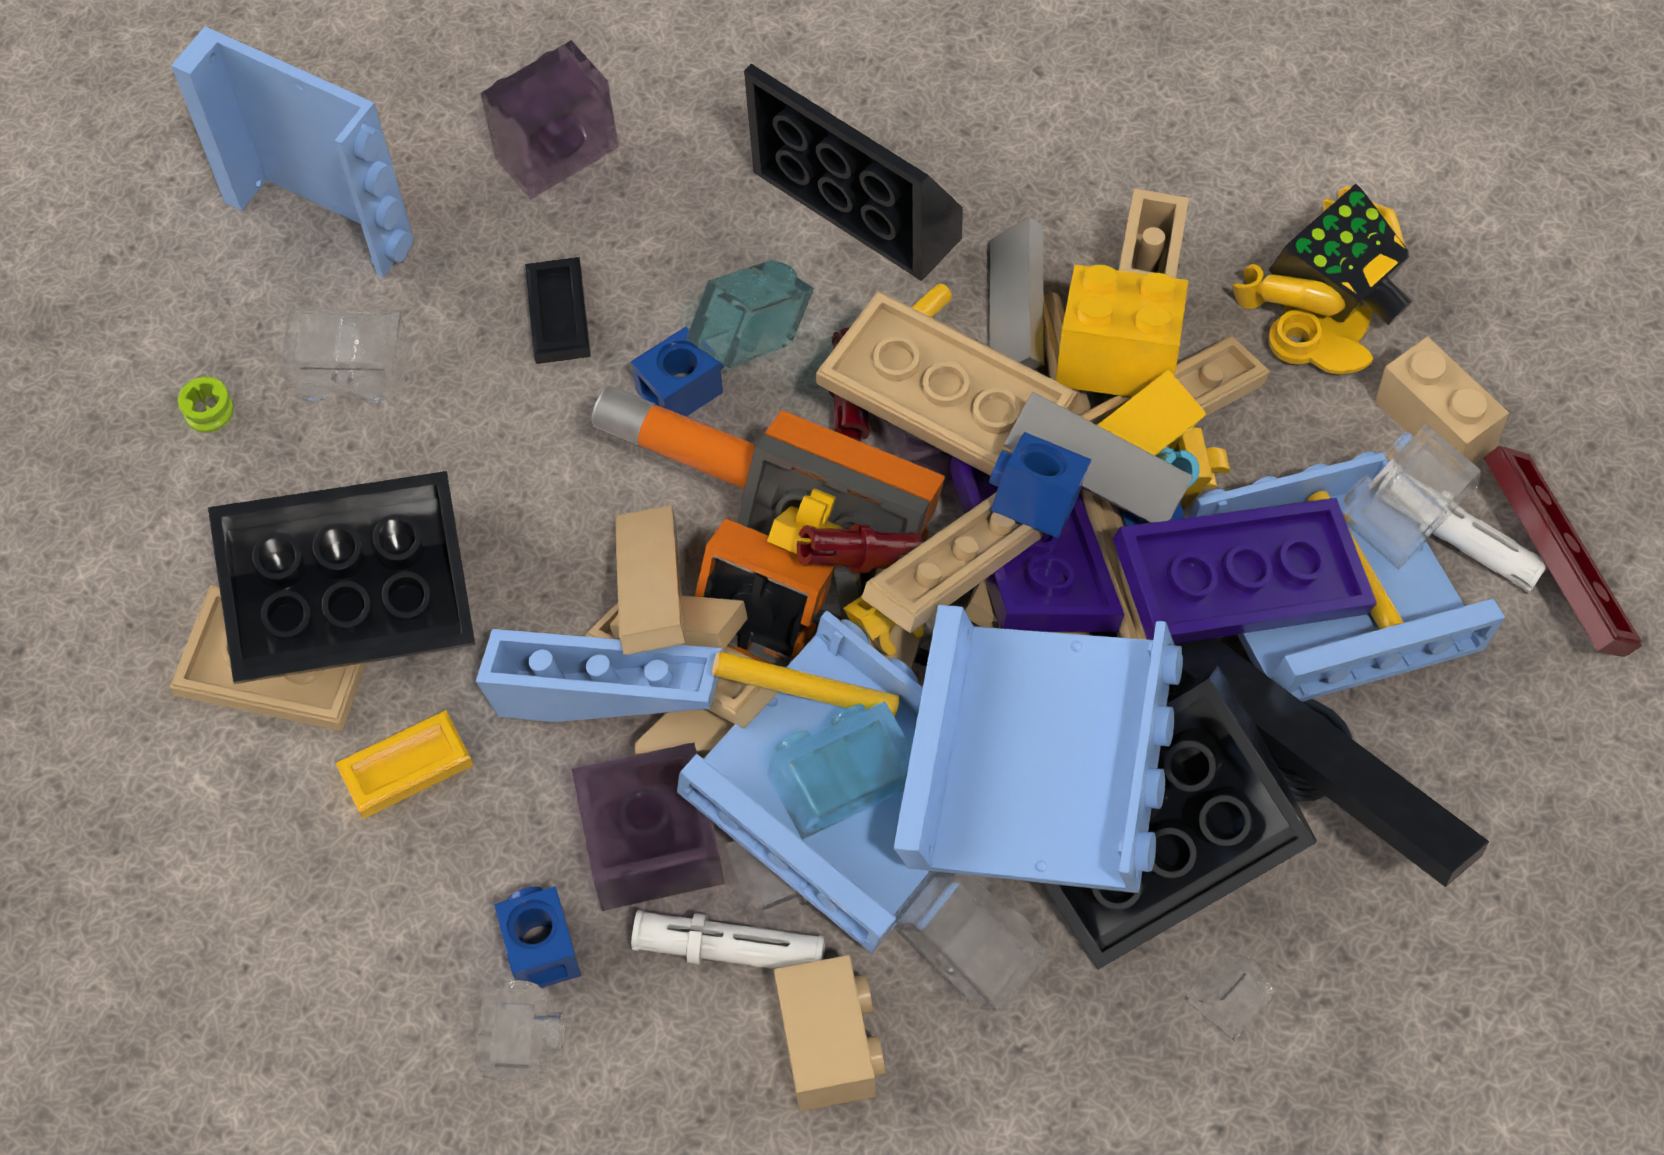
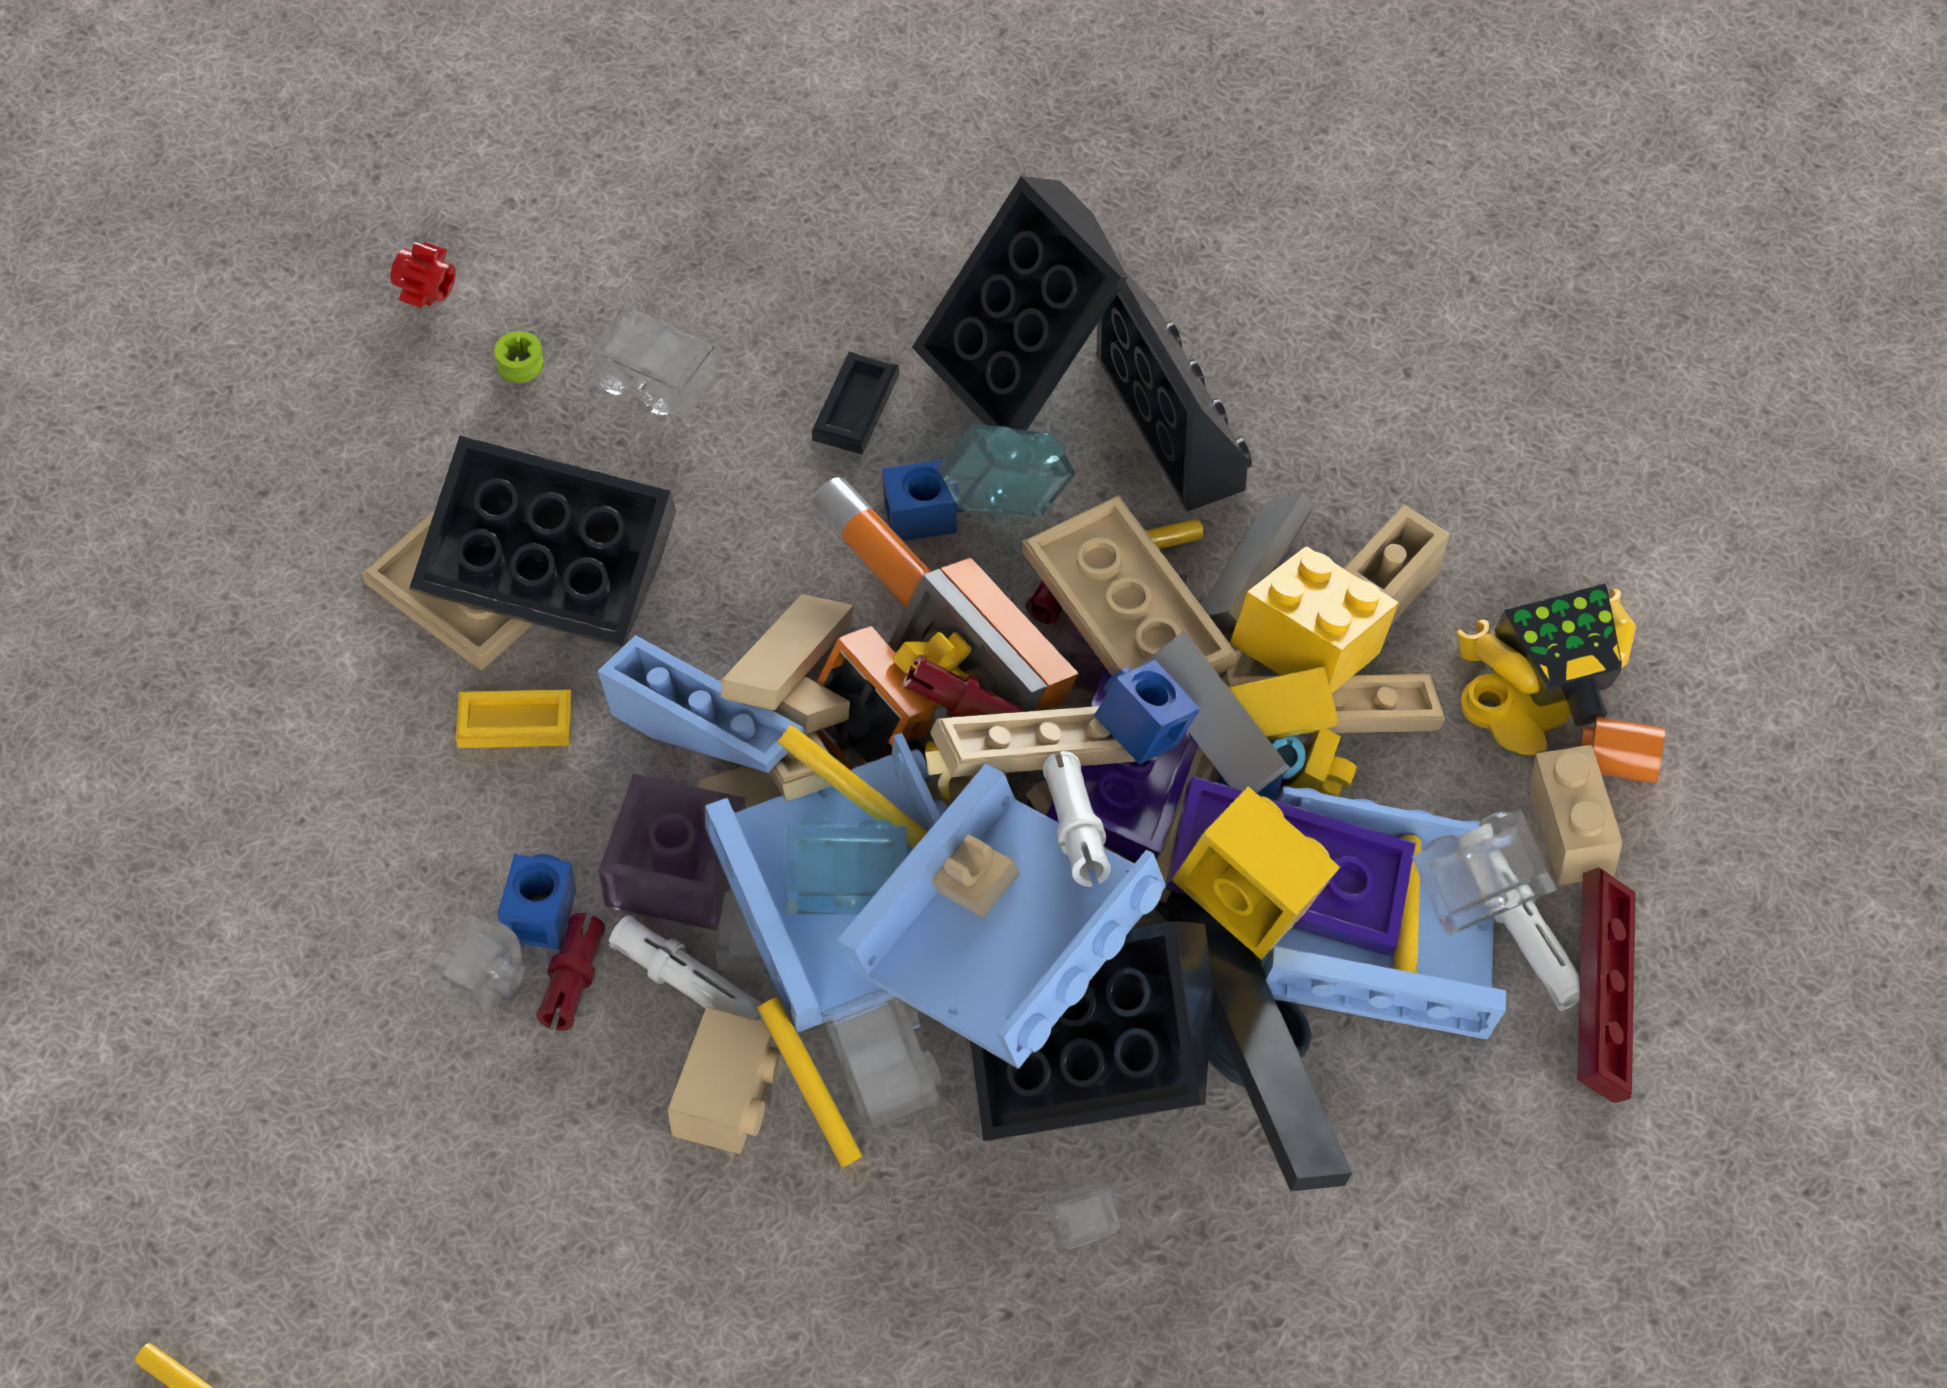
camera: 25 degrees right, 5 degrees down
light blue panel [171,26,414,278] -> none
clear purple brick [480,40,619,200] -> none
none -> red gear [390,241,456,309]
none -> dark red pin [536,913,606,1031]
none -> yellow bar [757,996,863,1168]
none -> black slope [912,176,1128,450]
none -> tan tile [932,835,1020,918]
none -> white pin [1043,751,1111,887]
none -> yellow brick [1172,786,1340,960]
none -> orange brick [1579,716,1665,784]

